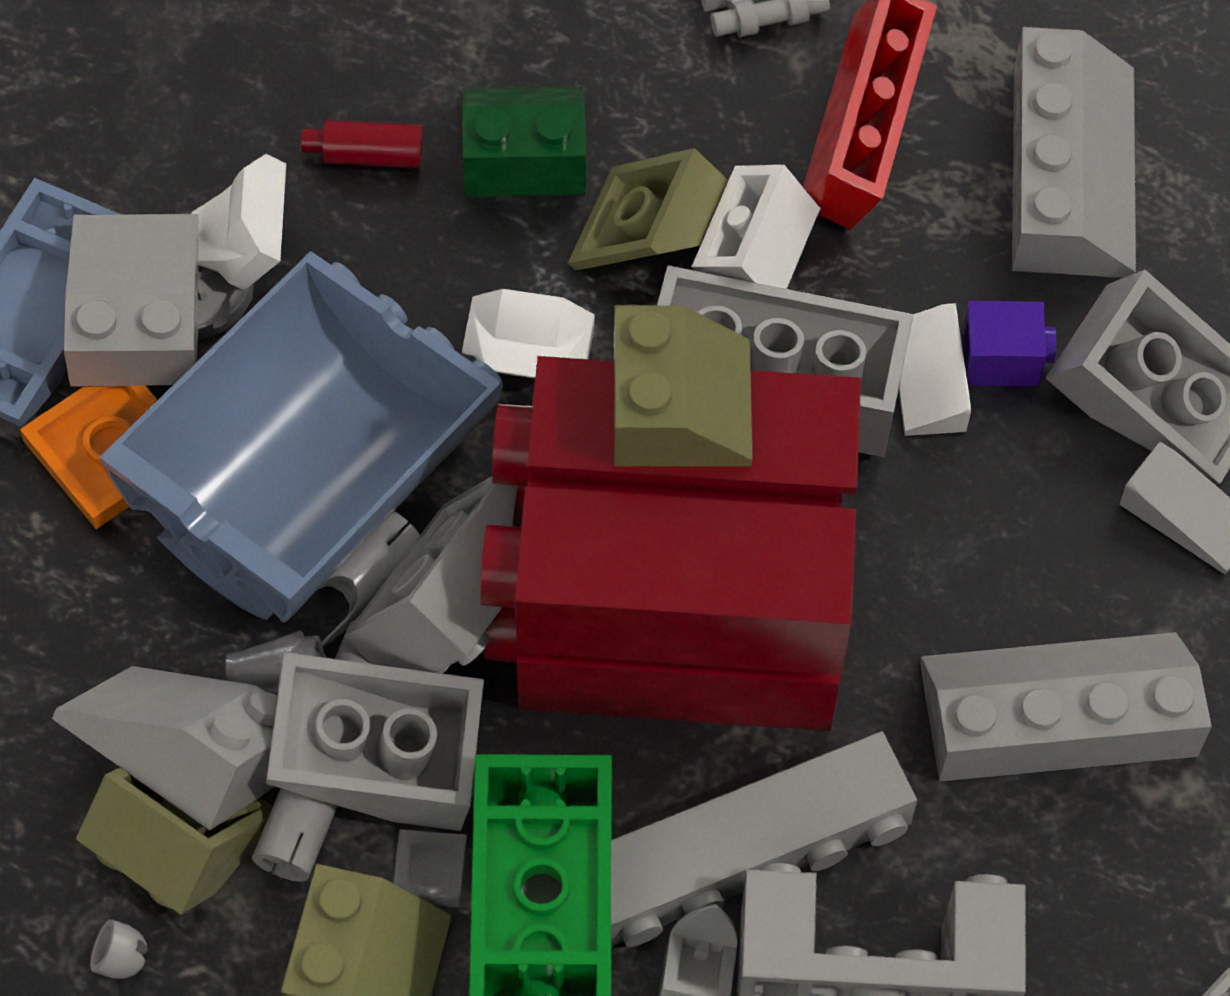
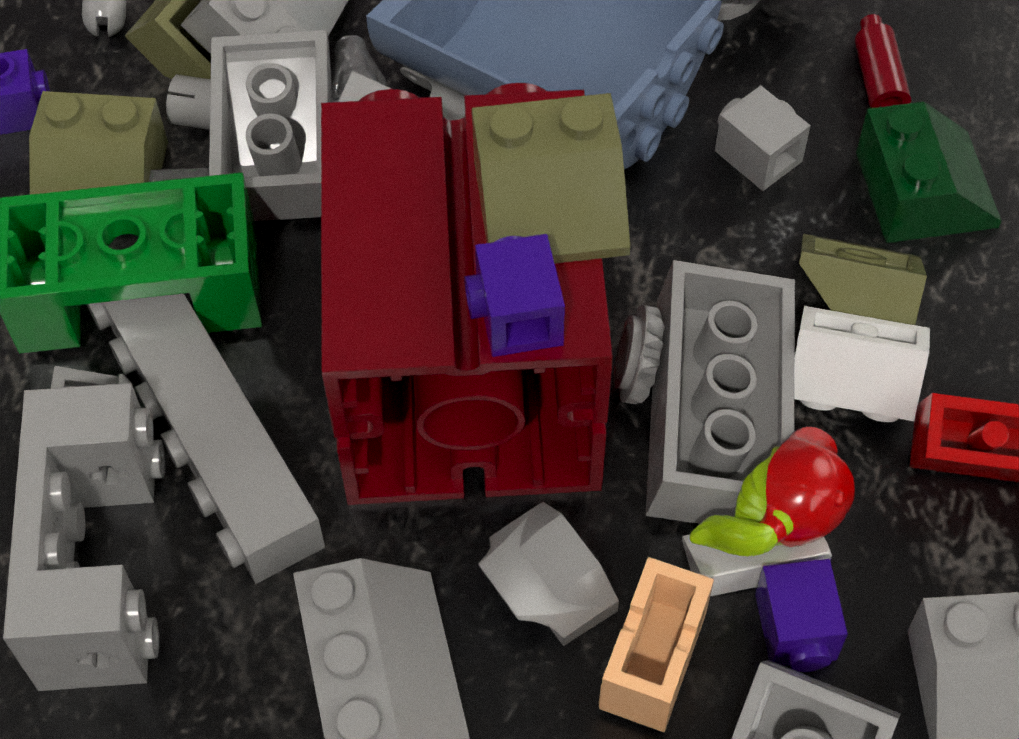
camera: 85 degrees right, 5 degrees down
white slope [462,289,595,378] -> none
none -> dark purple brick [464,234,565,357]
none -> light grey slope [478,502,619,646]
none -> light nougat brick [599,557,714,733]
none -> red hair [690,427,855,556]
none -> light grey brick [715,86,811,191]

